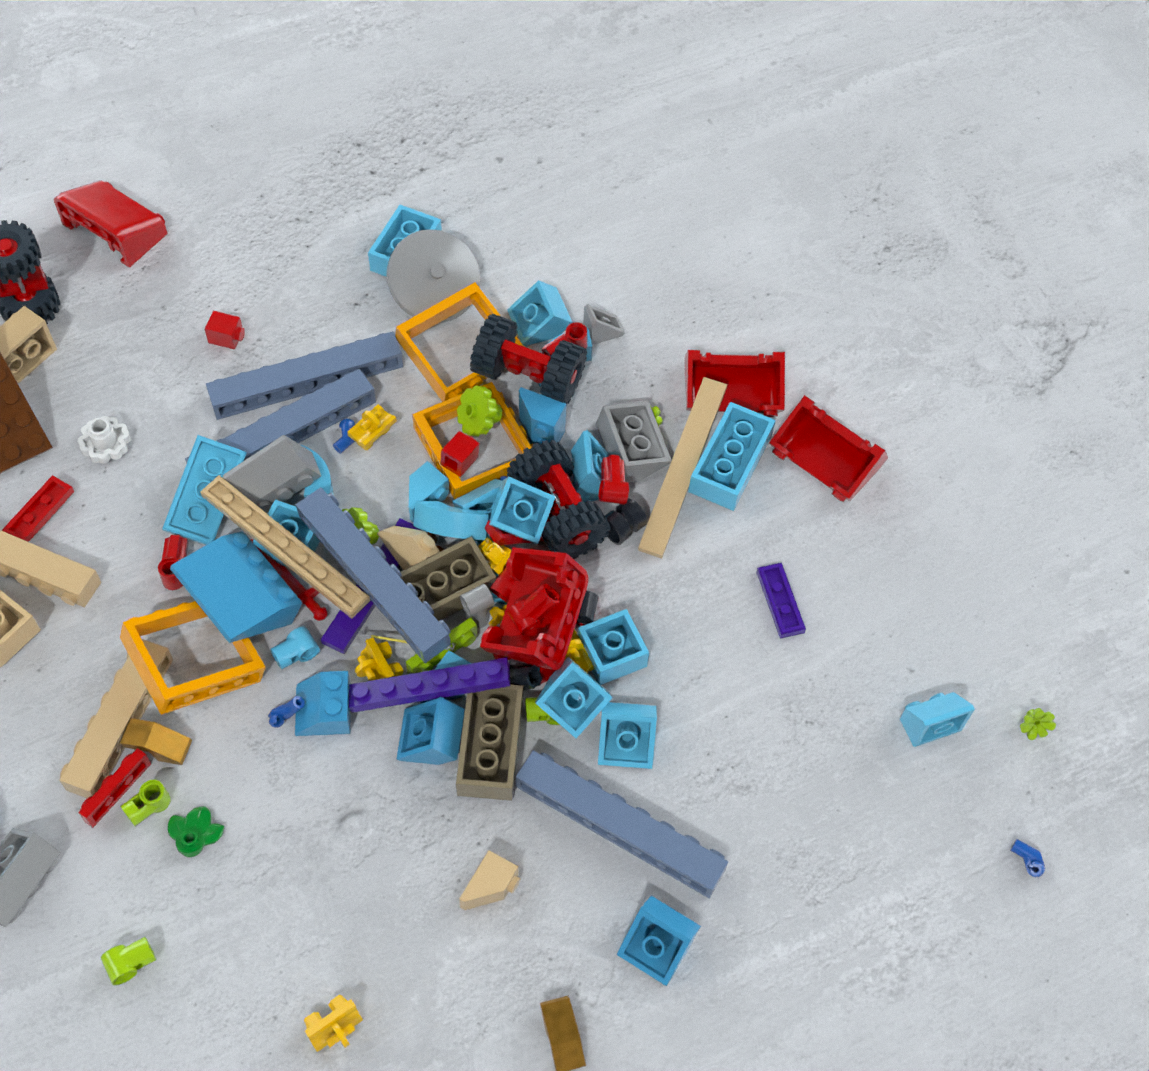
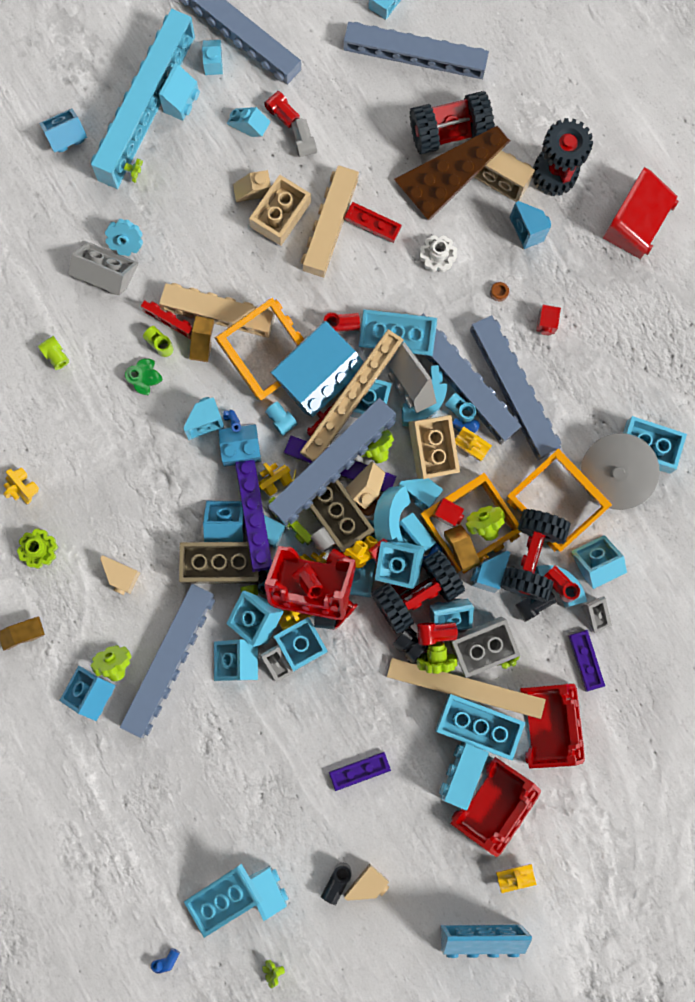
camera: 80 degrees right, 20 degrees up
none -> lime plant [17,529,58,569]
none -> lime plant [90,645,132,682]
none -> medium azure slope [184,397,225,440]
none -> medium azure tile [184,864,263,938]
none -> light grey slope [261,645,293,682]
none -> black piece [320,862,352,906]
none -> tan slope [344,864,389,901]
none -> tan brick [408,415,460,479]
none -> lime plant [417,641,457,674]
none -> medium azure brick [439,742,489,810]
none -> dark azure slope [441,925,532,958]
none -> pearl gold slope [444,525,480,572]
none -> medium azure piece [445,393,476,423]
none -> dark orange tile [490,282,509,302]
none -> yellow hips [496,864,537,893]
none -> dark azure slope [509,201,551,249]
none -> black piece [515,591,557,622]
none -> dark purple tile [568,630,605,692]

